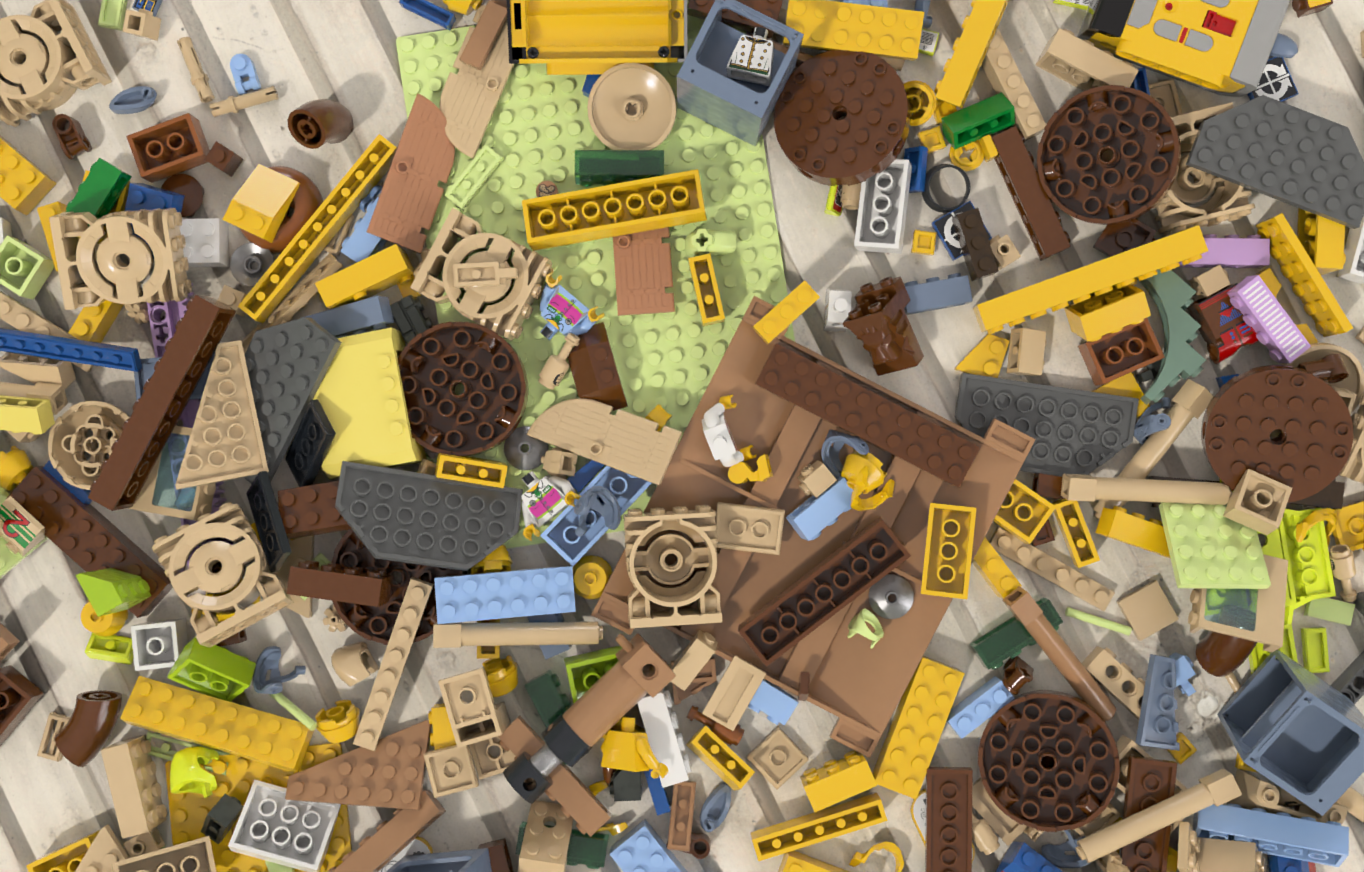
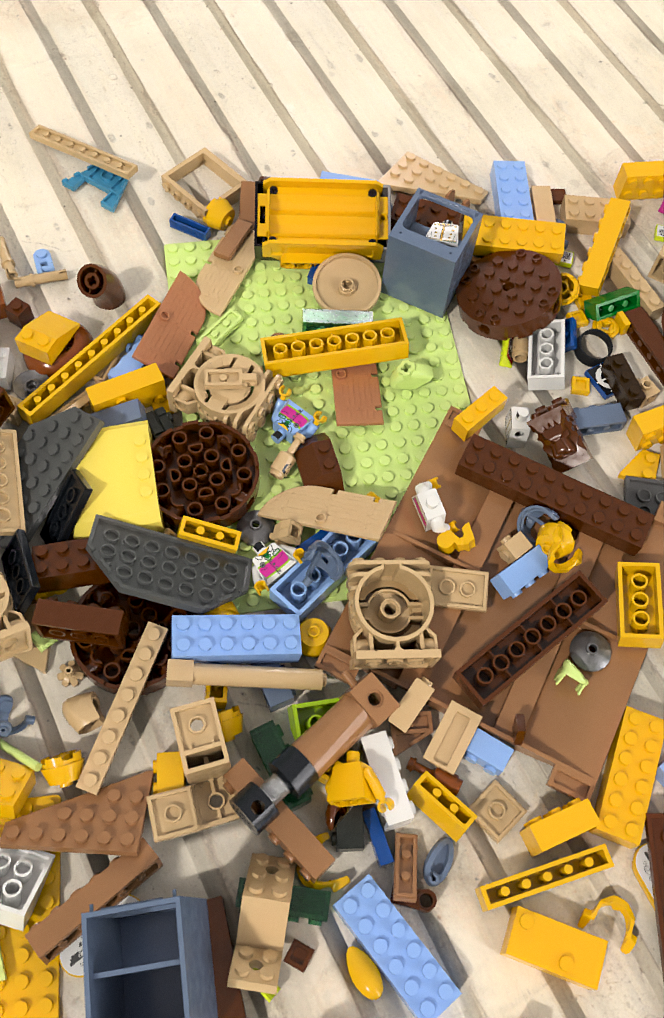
camera: 10 degrees left, 25 degrees down
yellow brick [688,253,725,326] -> none

